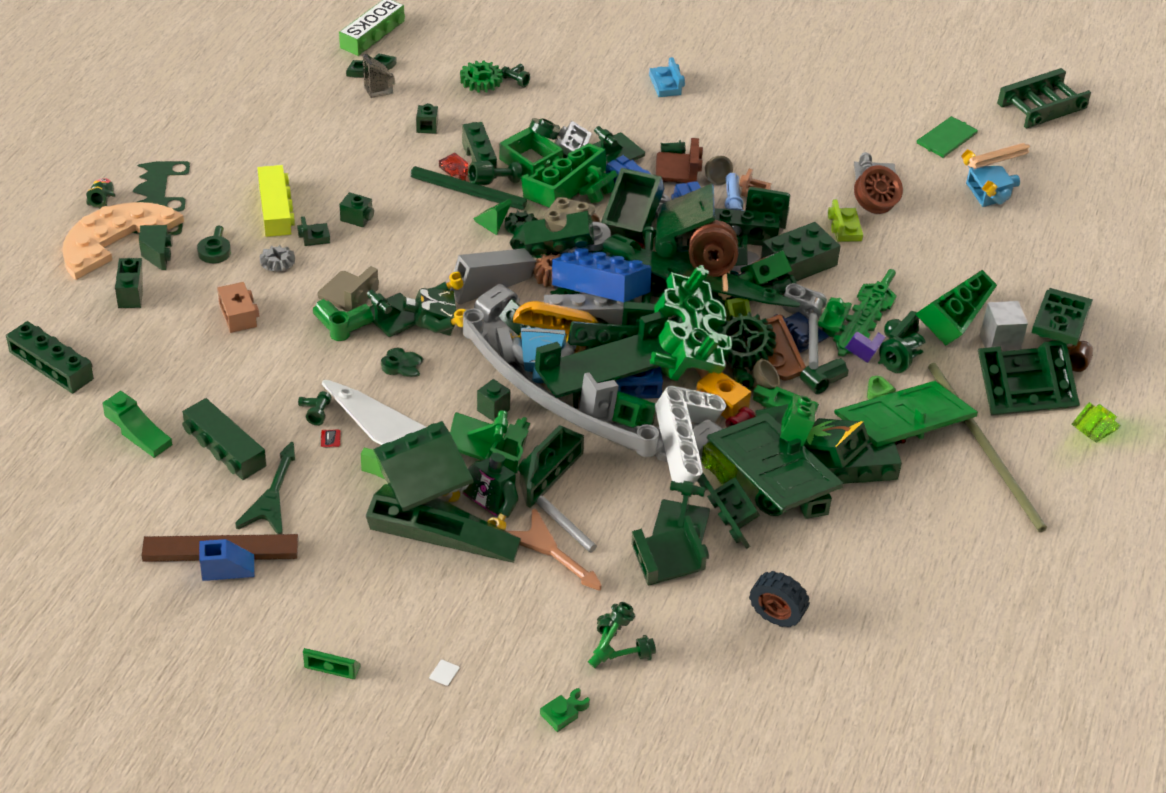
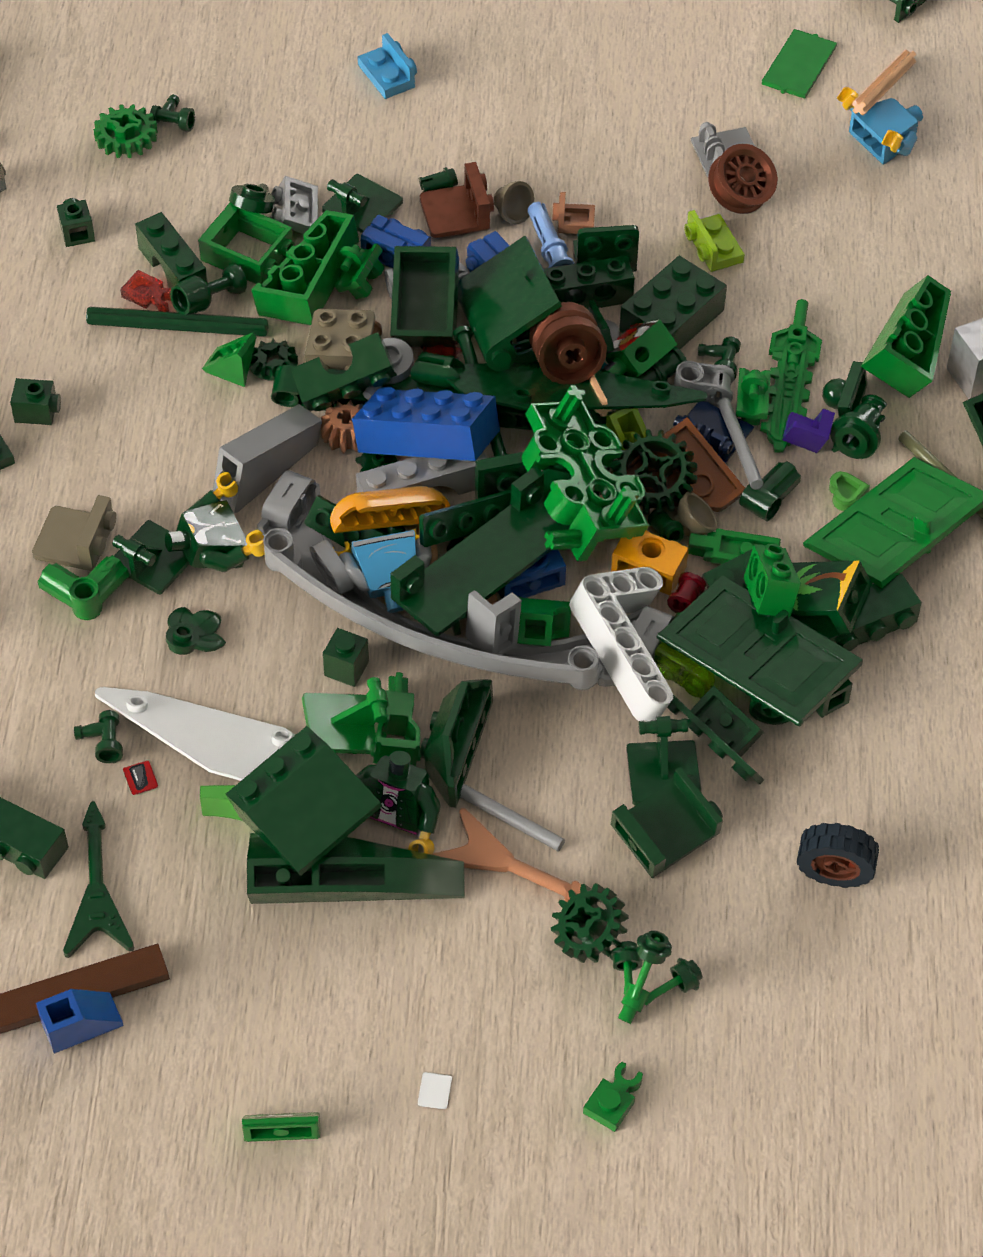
camera: 15 degrees left, 10 degrees up
none -> dark green gear [551,883,629,963]
none -> dark green piece [698,337,741,380]

